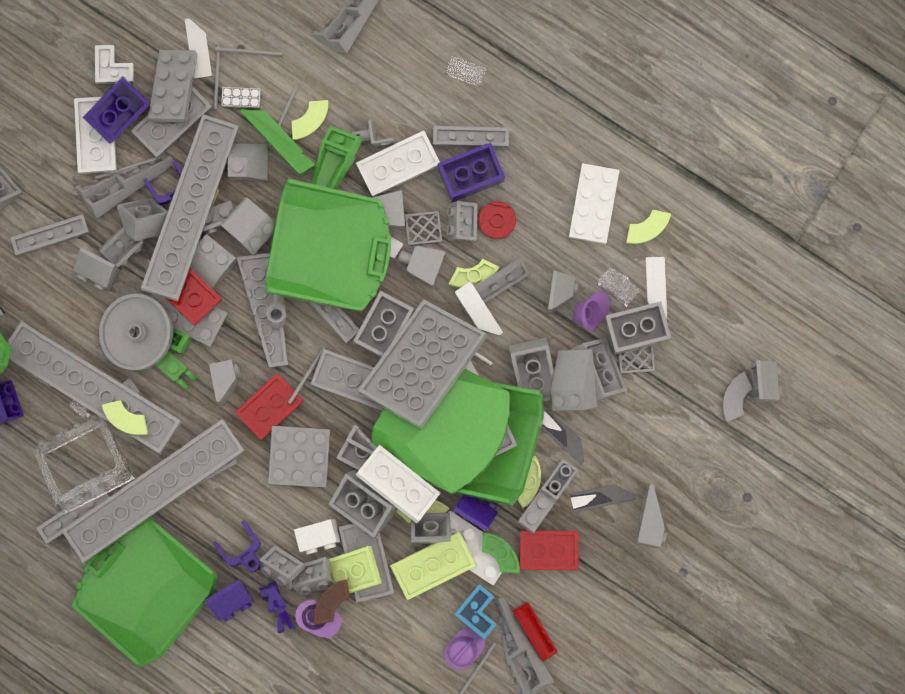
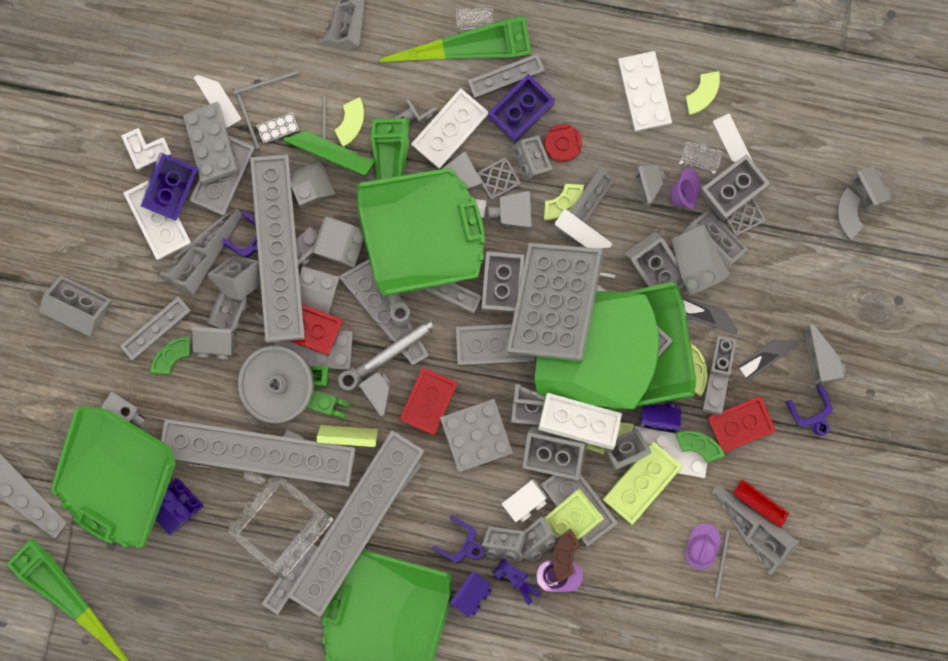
camera: 25 degrees left, 0 degrees up
yellowish green tile [102,400,148,435] -> none
light grey axle [288,346,326,404] -> none
dark azure brick [454,584,497,639] -> none
none -> bright green tile [150,337,192,375]
none -> yellowish green tile [317,425,378,447]
none -> flat silver piece [338,319,435,391]
none -> bright green plate [379,16,531,62]
none -> dark purple piece [785,385,833,436]

